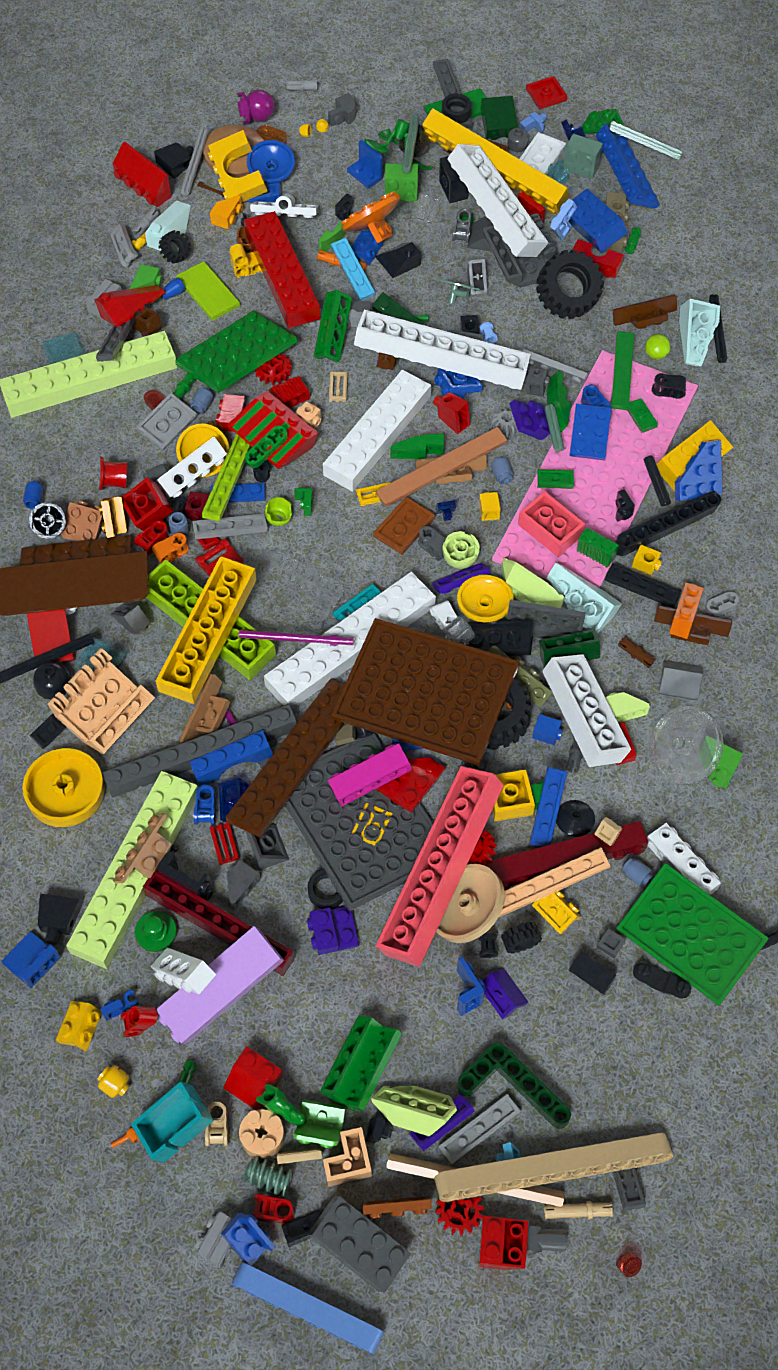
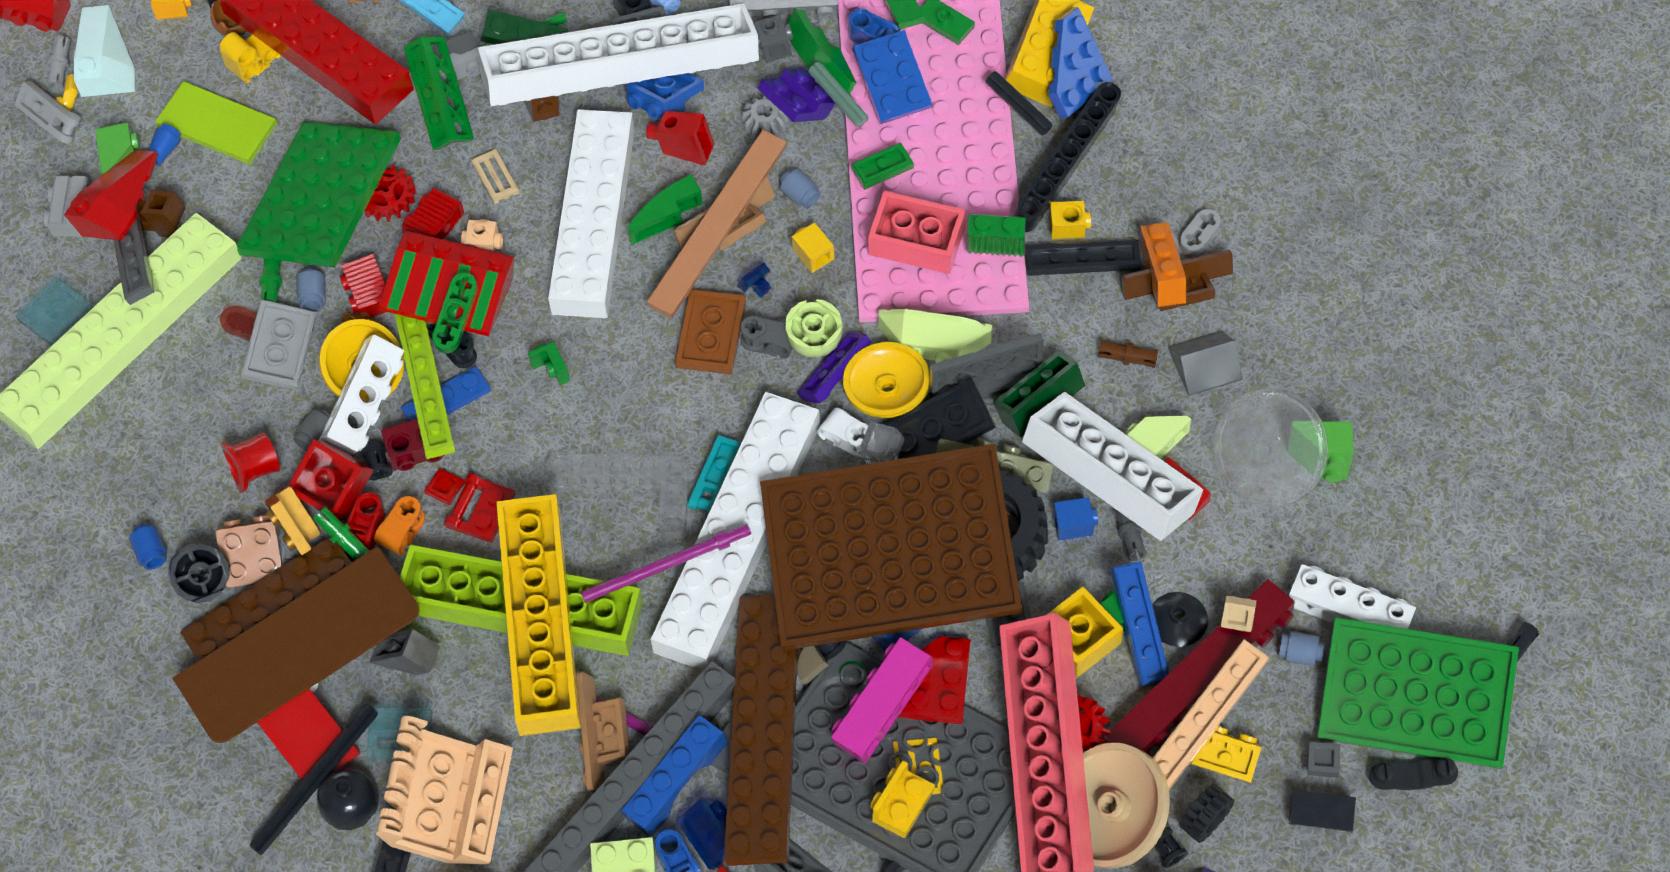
camera: 25 degrees left, 0 degrees up
black tyre [158,230,191,264] -> none
sand blue brick [169,512,189,536] -> none
light grey plate [192,513,267,539] -> none
lime hair [265,497,292,526] -> none
yellow tile [356,482,391,506] -> none
light aqua wedge [546,562,622,634] -> none
black bracket [615,489,635,522] -> none
none -> green pin [312,506,370,560]
none -> yellow bracket [870,761,935,838]

